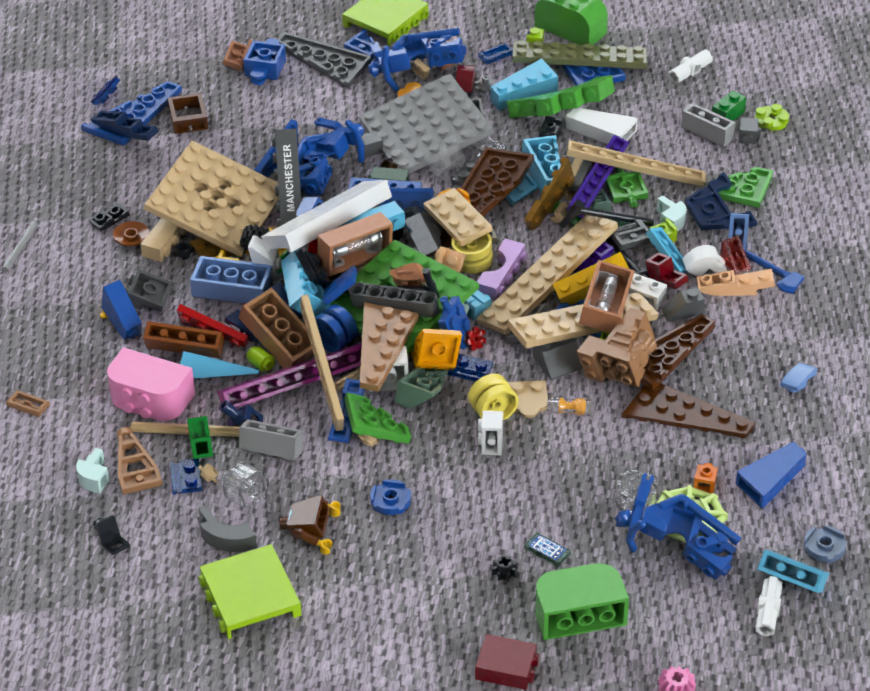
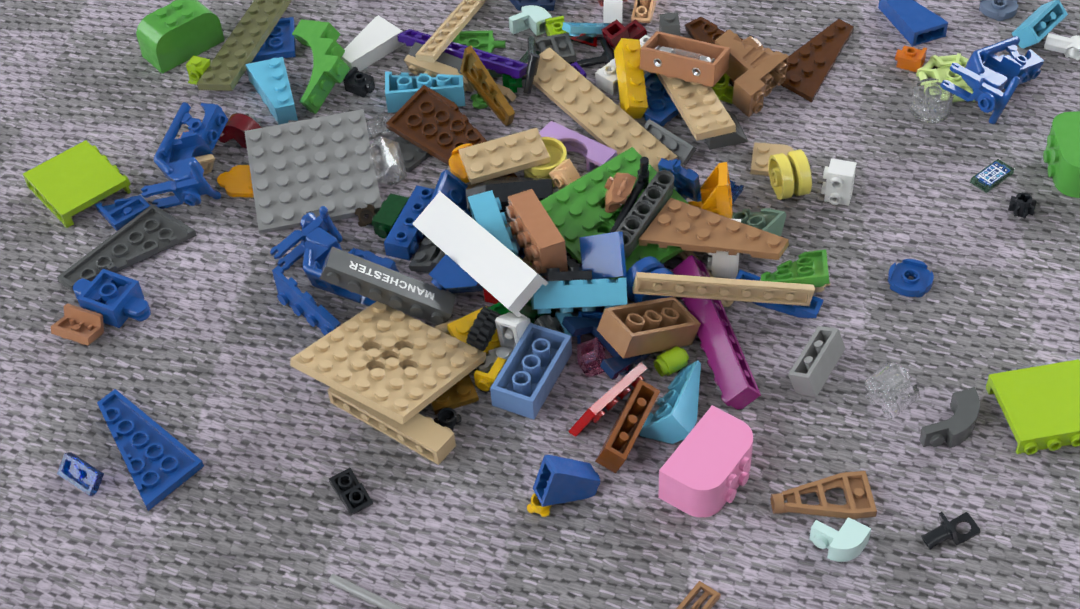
camera: 75 degrees left, 5 degrees up
dark blue slope [91,110,158,141] -> none
dark orange dish [113,221,149,246] -> none
dark grey plate [125,269,173,312] -> none
tan axle [130,422,240,437] -> none
reddish brown window [168,93,208,134] -> none
clear blue plate [170,459,202,495] -> none
green brick [187,416,213,459] -> none
tan plate [199,463,219,483] -> none
dark blue bracket [219,400,263,426] -> none
reddish brown torso [279,495,341,554] -> none
clear blue tile [478,43,513,65] -> none
clear piece [547,395,591,417] -> none

